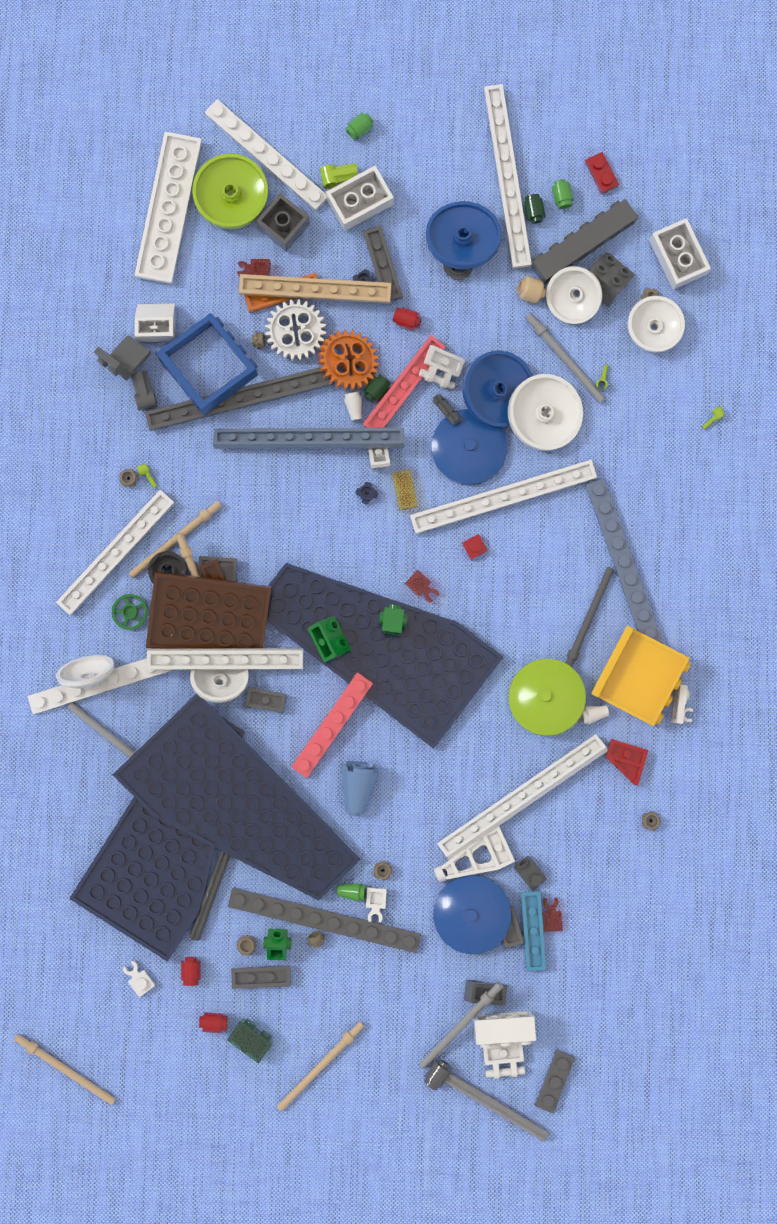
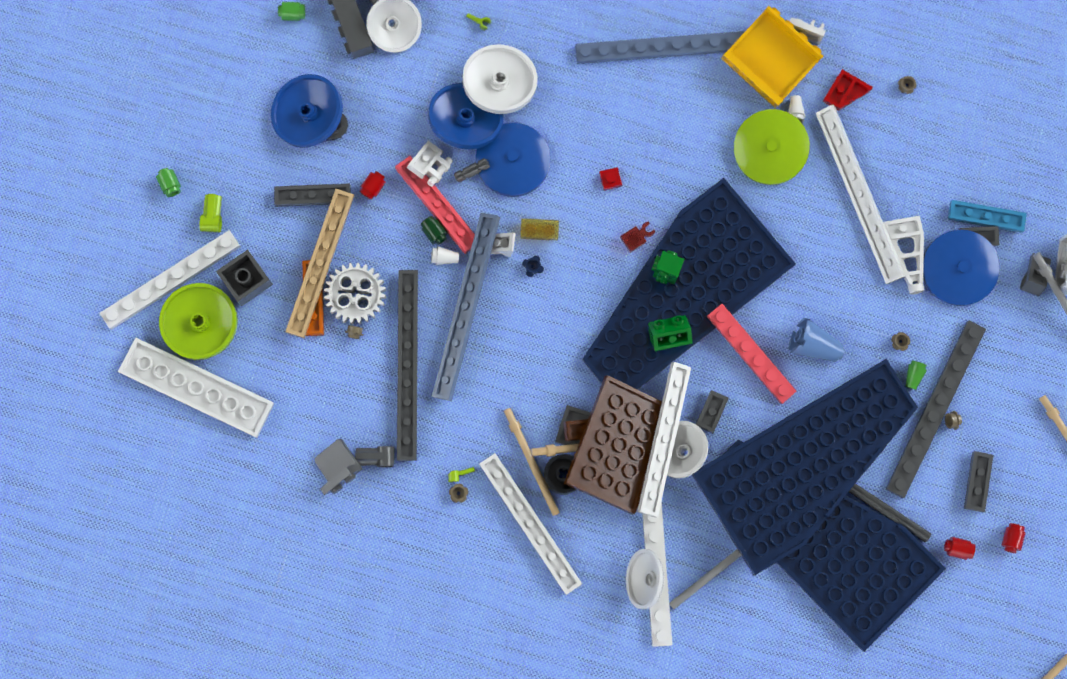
camera: 75 degrees left, 5 degrees down
green wheel [112,594,148,630] -> none
white plate [123,960,156,997] -> none
white slope [135,304,176,342] -> none
blue window [156,313,258,416] -> none
clear green brick [227,1018,273,1064] -> none
clear red plate [237,259,271,277] -> none
dark tan plate [237,935,256,955] -> none
green brick [263,929,292,961] -> none
orange gear [317,329,379,391] -> none
white brick [326,165,394,231] -> none
dark blue plate [353,269,375,282] -> none
white plate [366,887,387,922] -> none
white plate [410,459,597,534] -> none
white plate [484,84,532,269] -> none
dark grey bracket [514,856,547,891] -> none
tan head [517,276,546,304] -> none
dark green brick [524,194,546,224] -> none
light grey bar [526,313,605,403] -> none
clear red plate [542,897,563,932] -> none
dark grey bar [565,567,614,667] -> none

